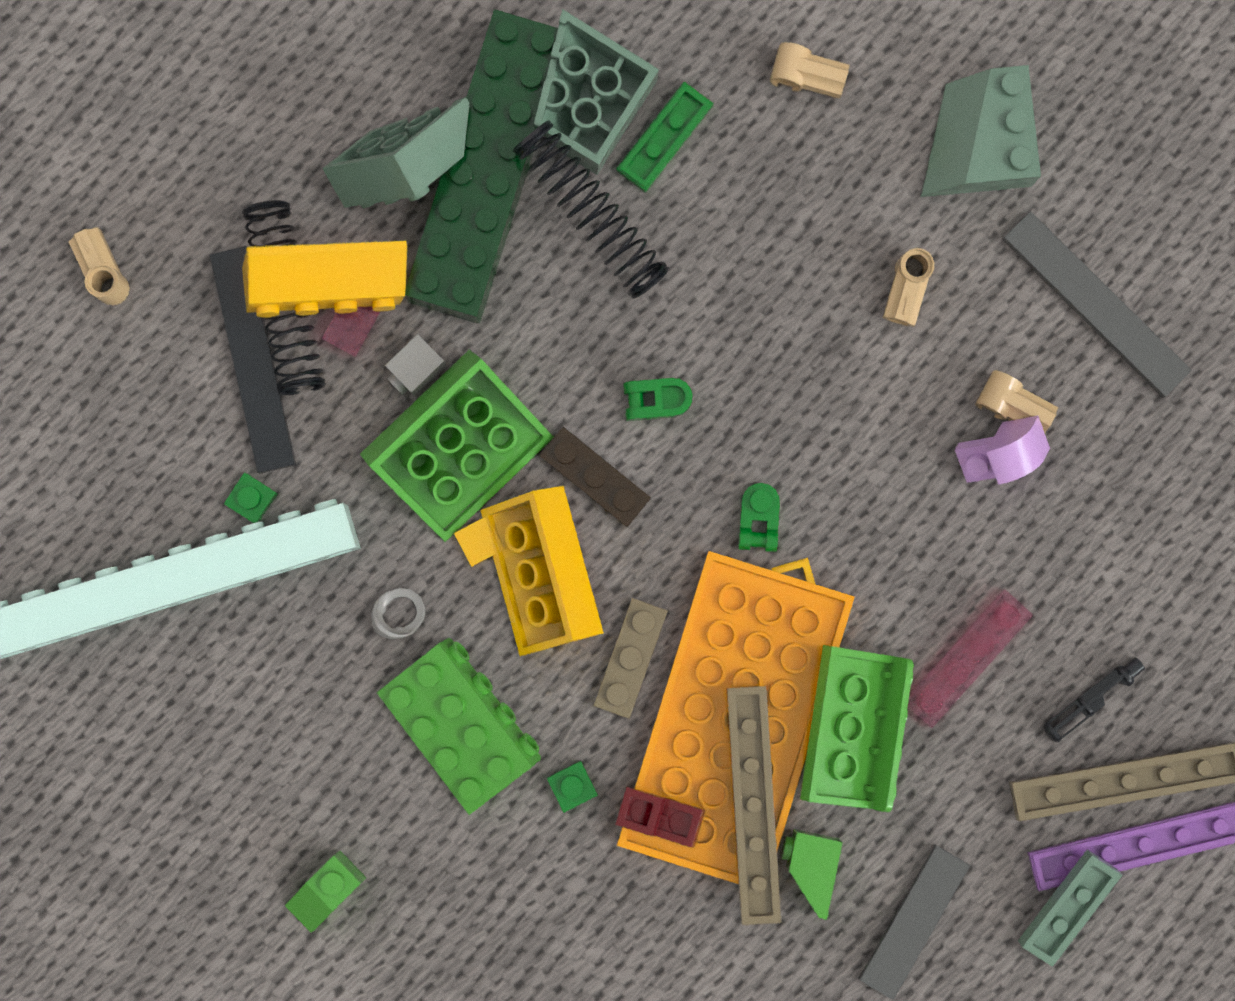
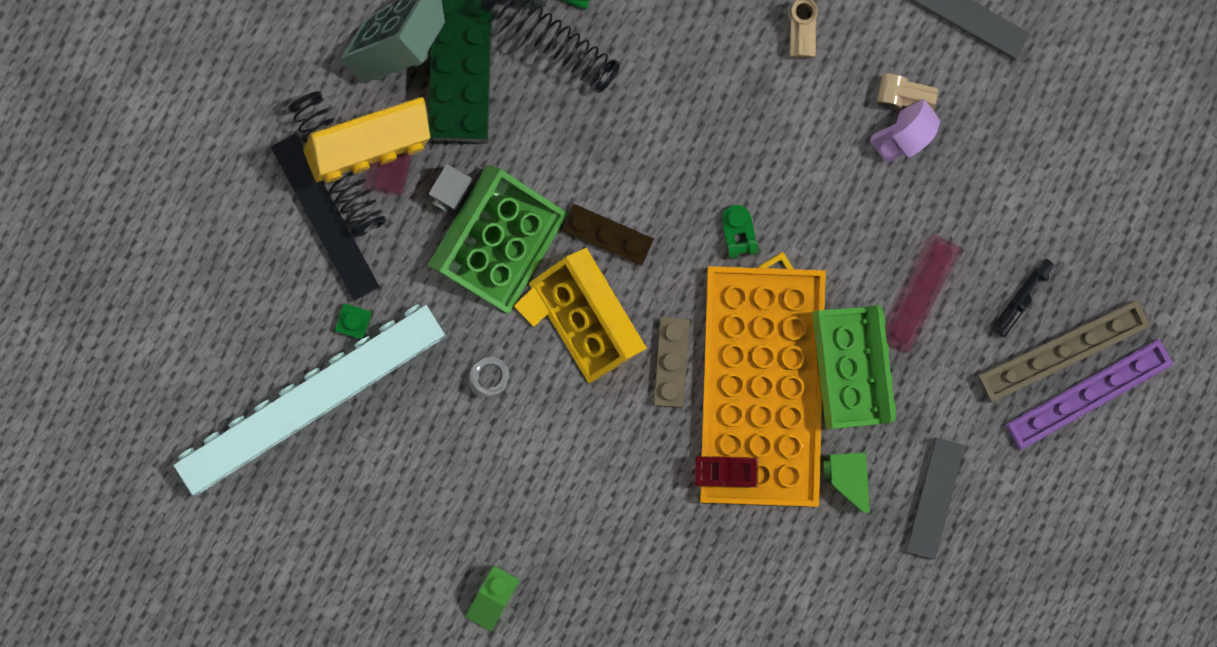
camera: 25 degrees left, 0 degrees up
tan piece [68,227,130,305] -> none
bright green bracket [377,638,541,815] -> none
green plate [547,760,598,813] -> none
green plate [623,378,693,421] -> none
dark tan plate [727,686,781,925] -> none
sand green plate [1018,849,1122,967] -> none

